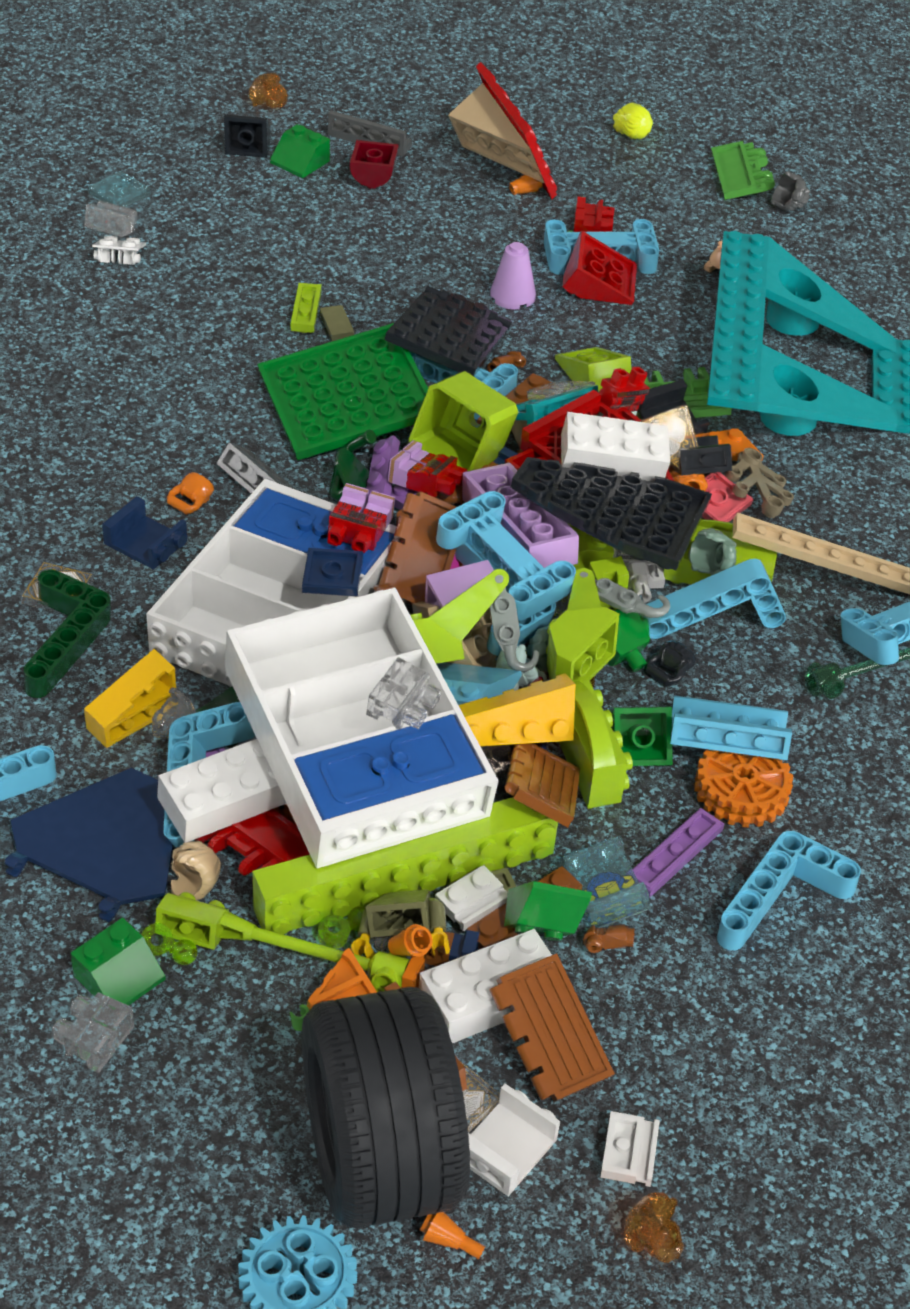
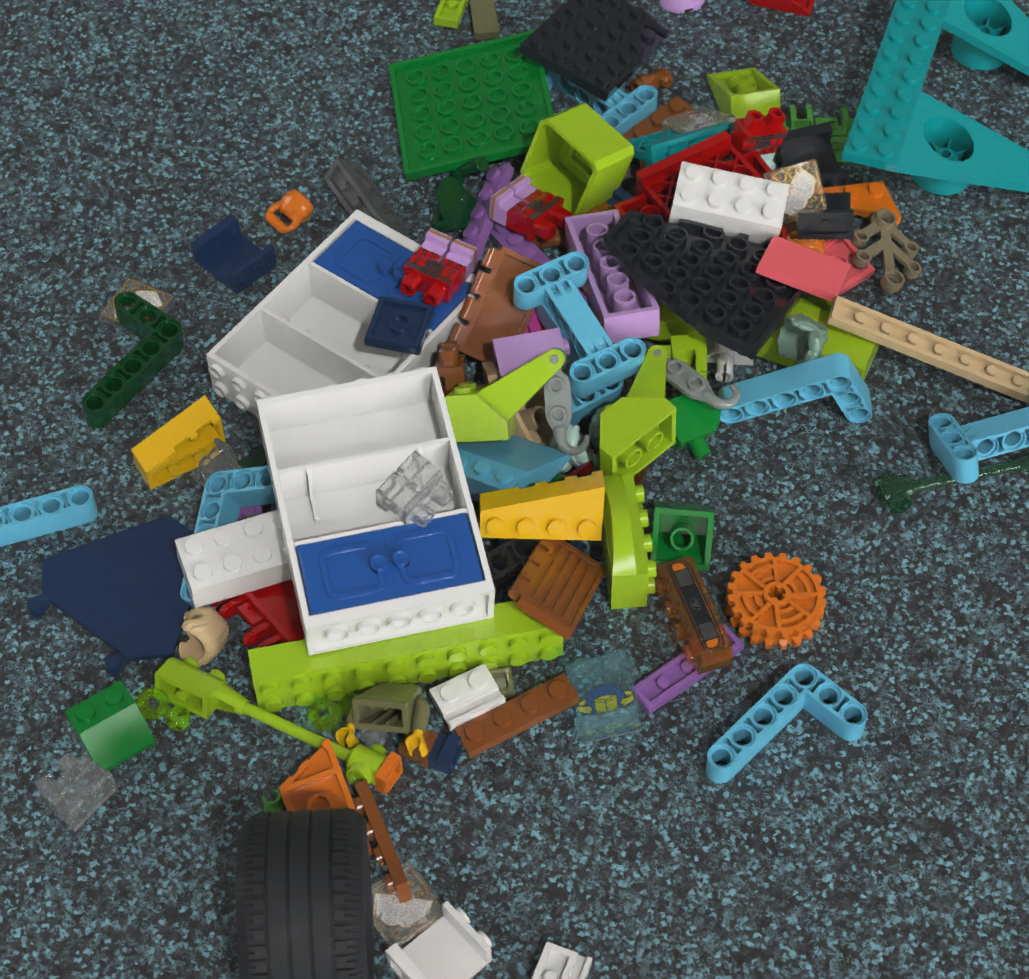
camera: 15 degrees right, 10 degrees up
orange cone [388,924,433,957] -> none
white brick [419,929,552,1043] -> none
dark orange hinge [489,953,615,1102] -> none
green slope [504,881,592,941] -> none
dark orange arm [583,924,635,953] -> none
black piece [645,640,696,686] -> none
medium azure fence [670,695,792,760] -> none
none -> clear orange brick [655,556,733,675]
none -> coral tile [756,235,852,303]

